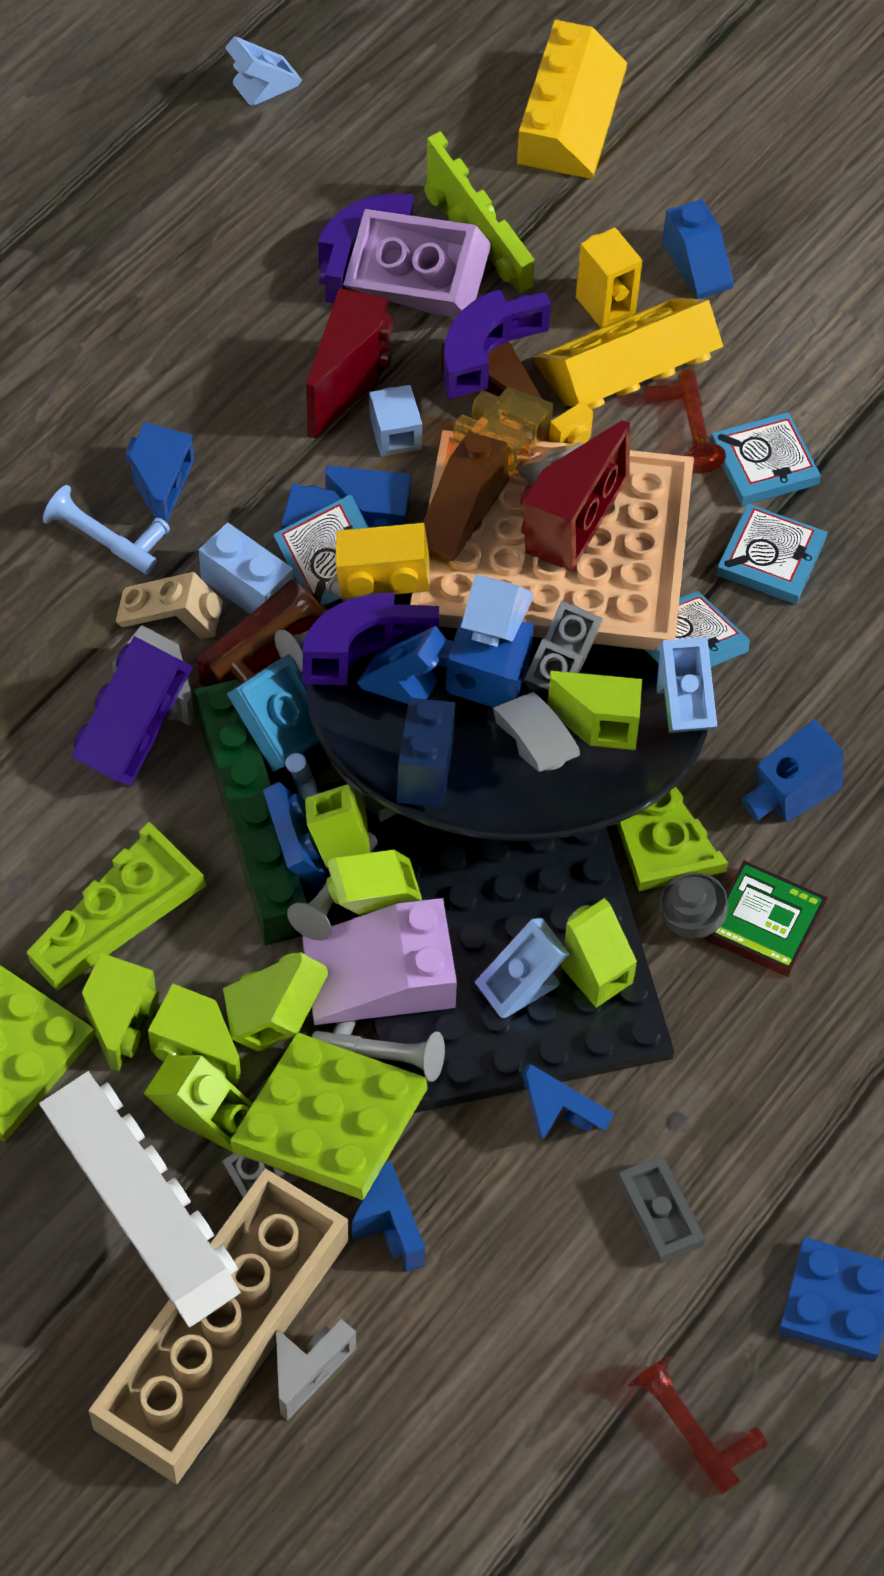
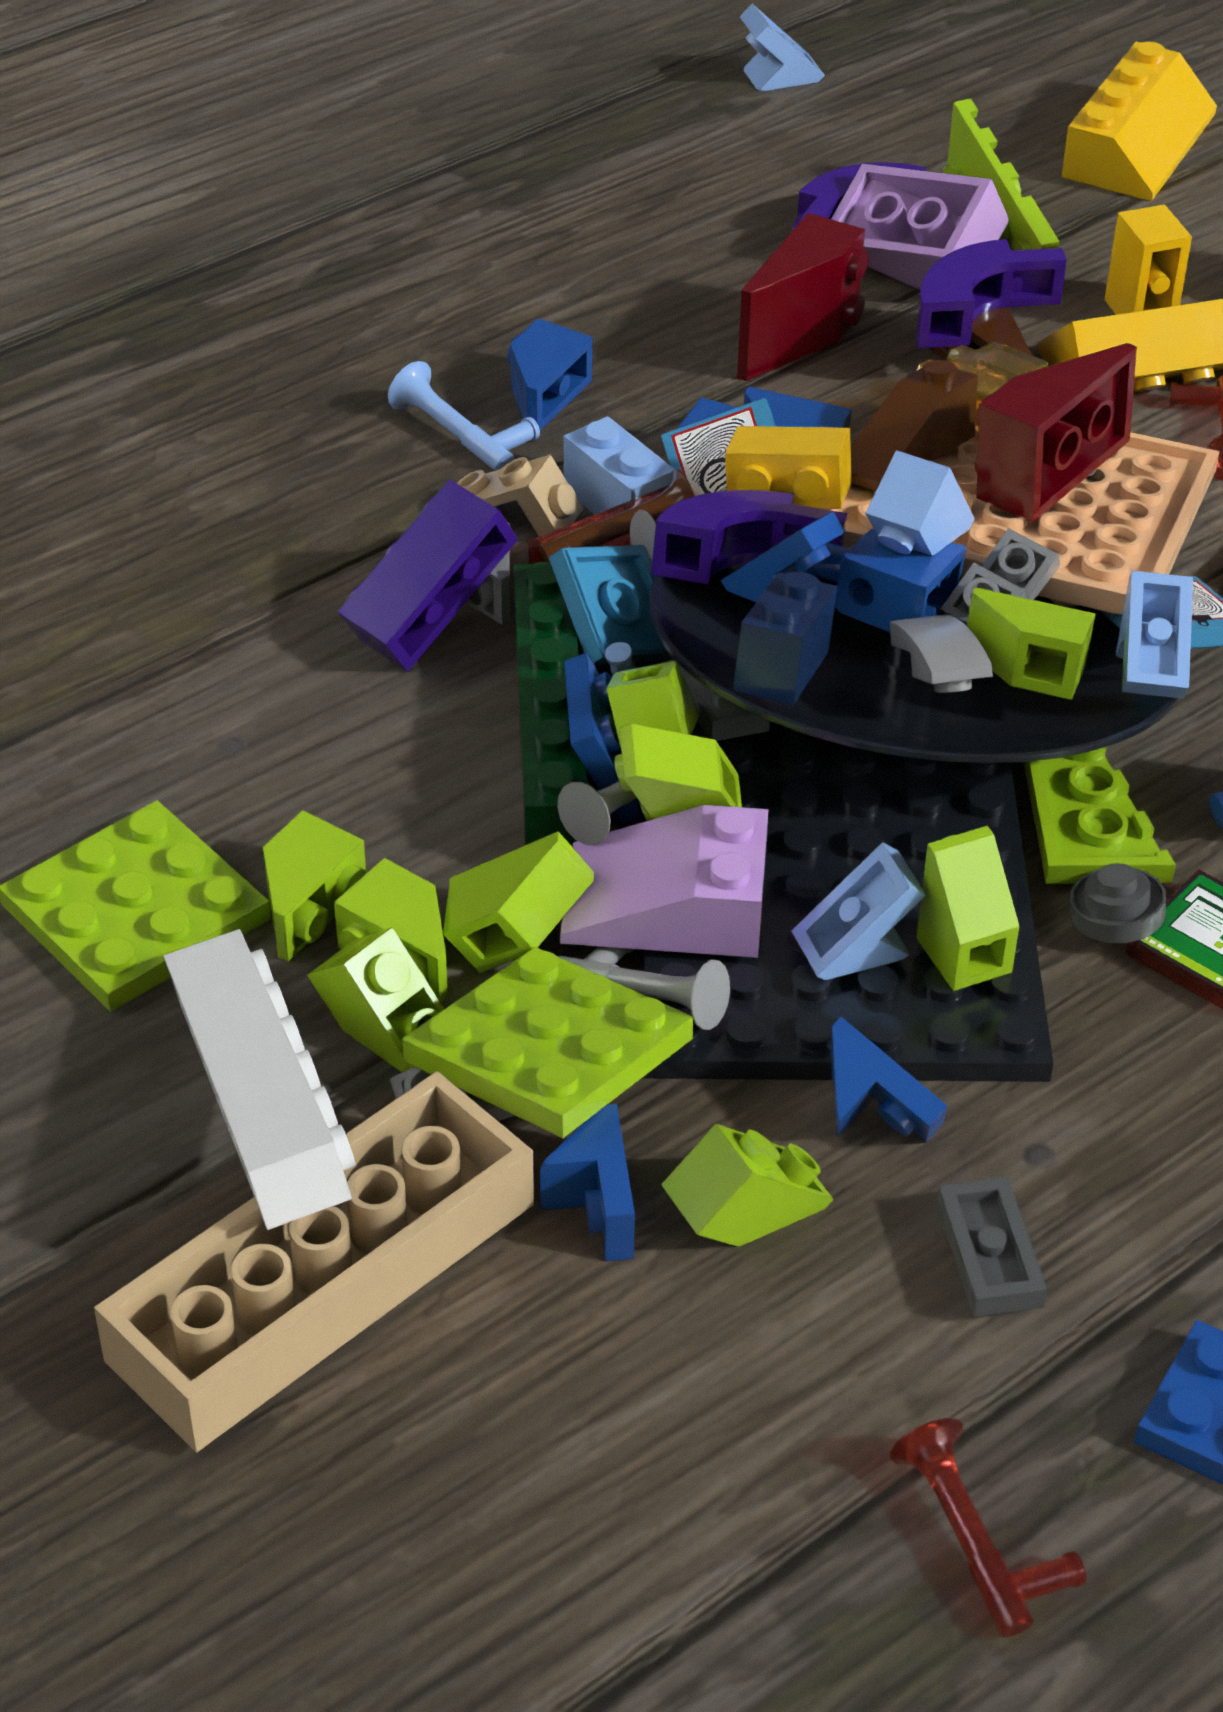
camera: 15 degrees right, 15 degrees down
lime wing [27,822,206,991] -> none
light grey slope [276,1319,356,1421] -> none
light blue brick [369,385,422,457] -> none
none -> lime slope [661,1124,834,1247]

